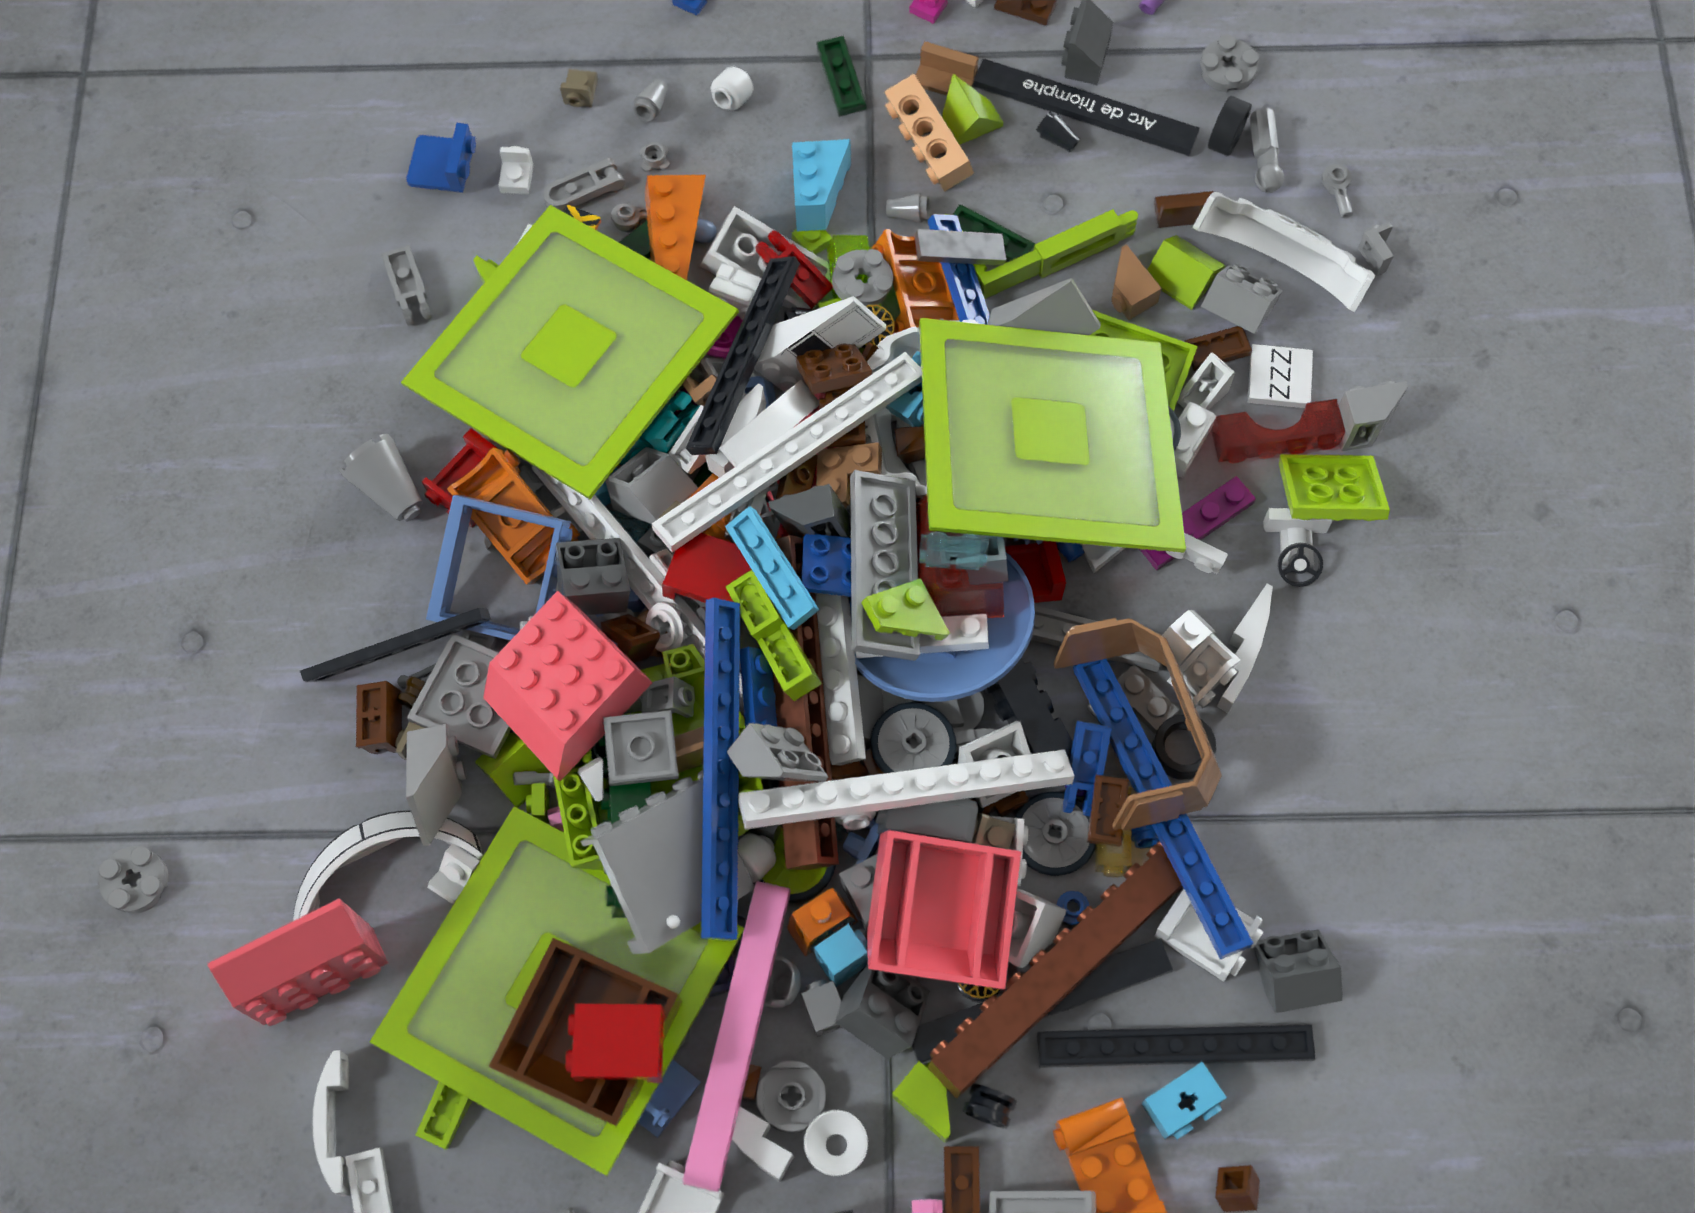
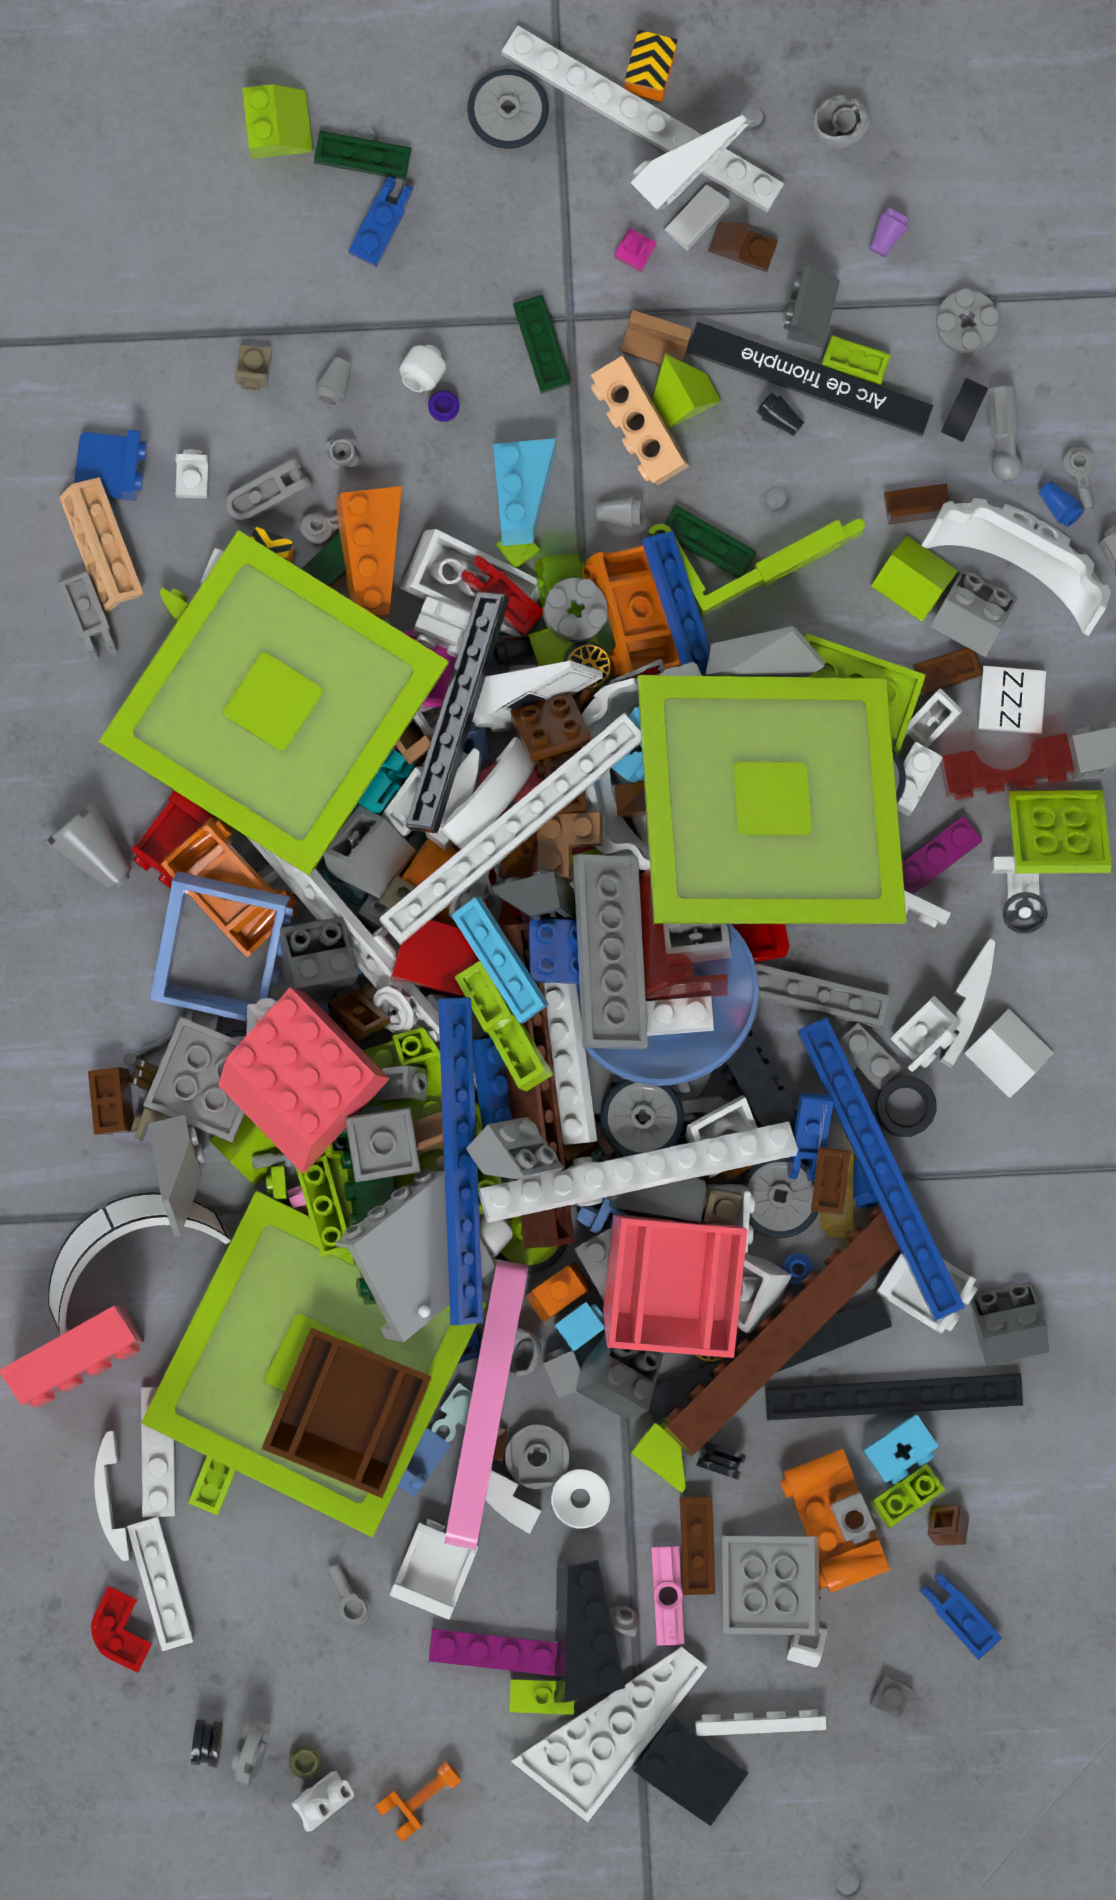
camera: 10 degrees left, 15 degrees up
black tile [300,608,491,682] -> none
white bracket [428,844,480,904] -> none
red panel [566,1004,665,1083] -> none
white slope [578,757,603,802] -> none
sand blue hinge [694,218,717,243] -> none
lime wing [861,578,950,640] -> none
flat silver tile [914,229,1006,265] -> none
clear light blue hinge [919,532,989,570] -> none
medium nougat piece [1053,618,1222,831] -> none
medium nougat slope [1111,245,1162,320] -> none
white slope [1162,610,1216,666] -> none
none -> light nougat fence [59,477,144,612]
none -> white plate [141,1387,176,1517]
none -> dark purple plate [428,390,459,422]
none -> light aqua plate [431,1383,472,1442]
none -> lime plate [822,335,891,386]
none -> light grey brick [829,1492,876,1544]
none -> lime slope [870,1463,945,1529]
none -> white slope [964,1009,1054,1098]
none -> blue cone [1038,481,1085,527]

